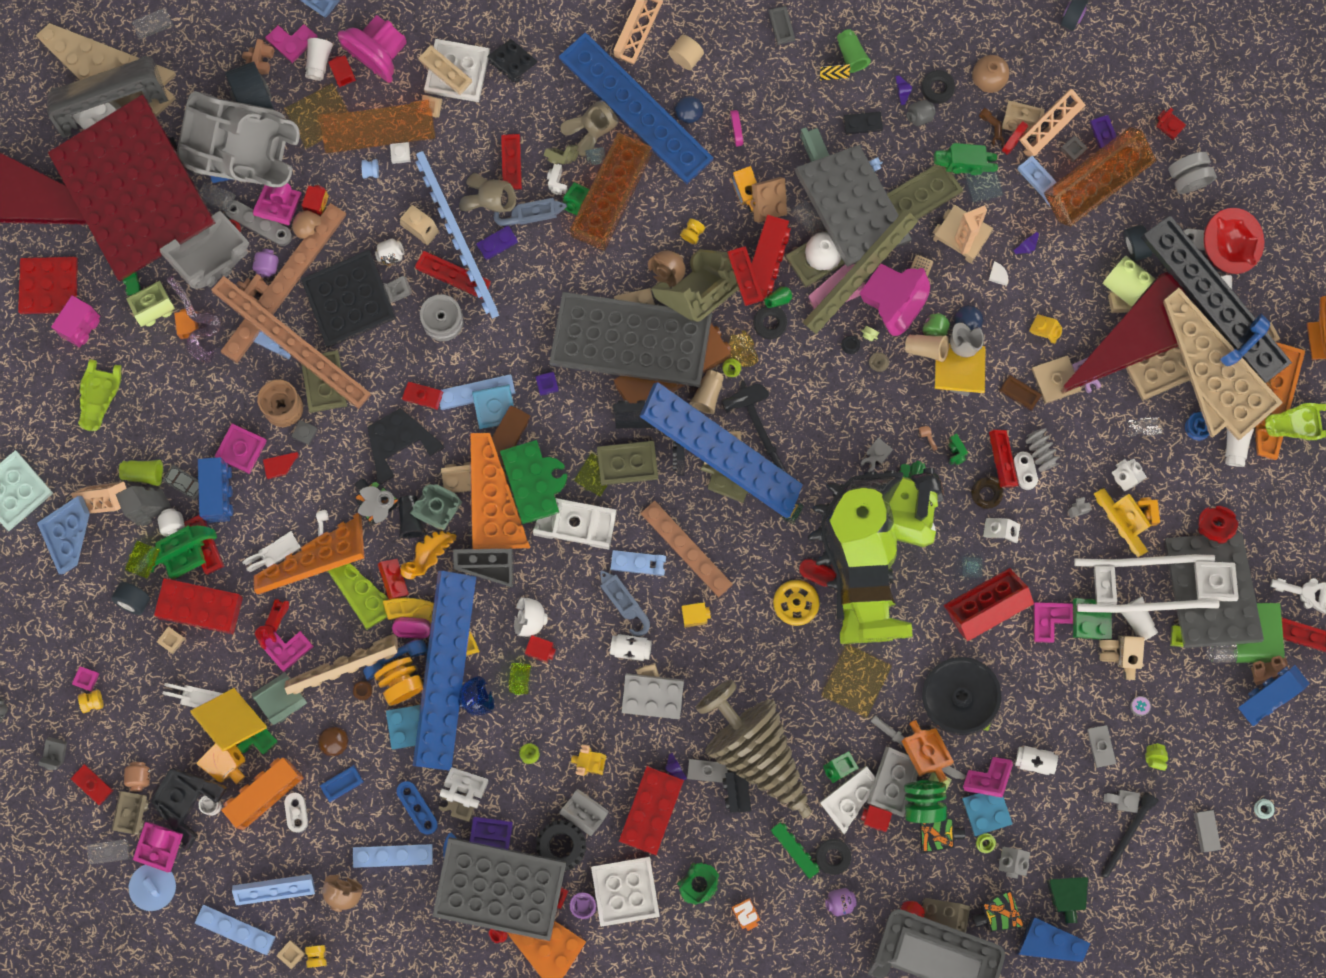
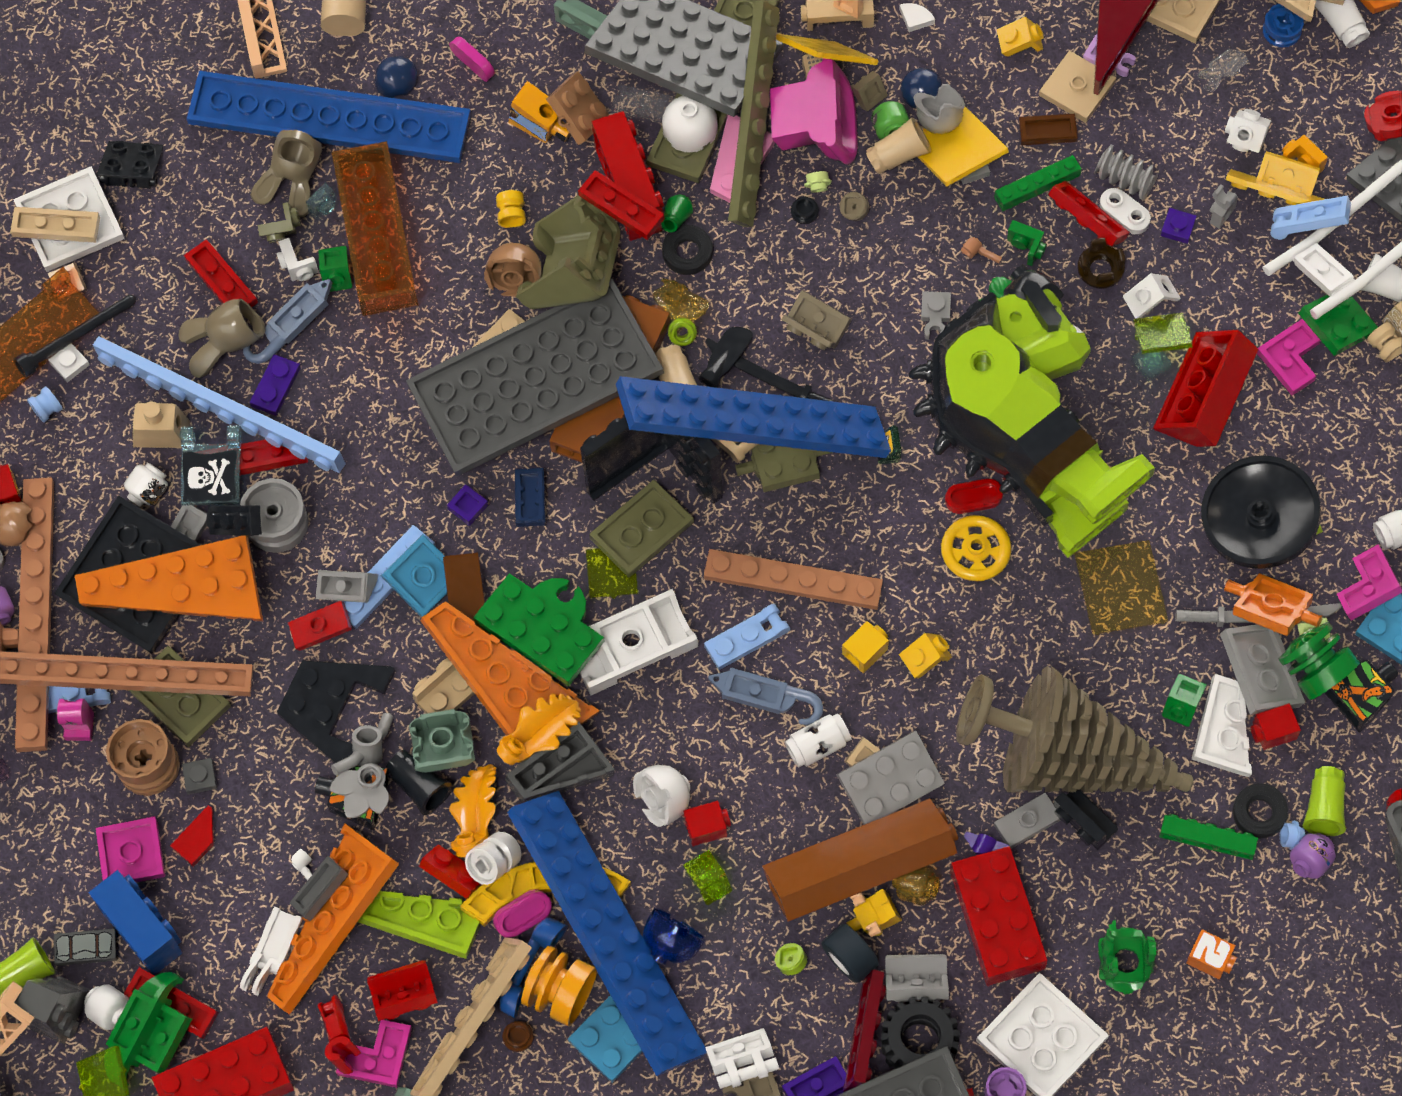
camera: 35 degrees left, 10 degrees down
none -> black piece [13,295,136,378]
none -> dark pink leg [57,699,94,741]
none -> orange wing [75,536,264,622]
none -> flag [180,425,242,506]
none -> black plate [206,505,262,536]
none -> dark grey tile [290,856,349,921]
none -> light grey slope [316,570,378,603]
none -> light grey piece [331,713,393,776]
none -> red bracket [367,960,438,1021]
none -> white wheel [465,831,522,885]
none -> light orange plant [497,693,581,765]
none -> dark blue plate [515,468,546,527]
none -> dark orange brick [762,799,958,922]
none -> yellow piece [776,34,878,65]
none -> dark tan bracket [781,290,852,350]
none -> black wheel [821,924,879,983]
none -> dark red plate [843,969,886,1092]
none -> dark tan tile [851,71,888,111]
none -> clear yellow head [892,866,940,906]
none -> yellow bracket [899,633,952,679]
none -> green piece [994,155,1081,212]
none -> clear neon green piece [1133,312,1192,354]
none -> dark purple plate [1160,208,1196,244]
none -> light blue plate [1270,196,1351,240]
none -> light blue plate [1280,820,1305,850]
none -> lime plant [1303,766,1346,836]

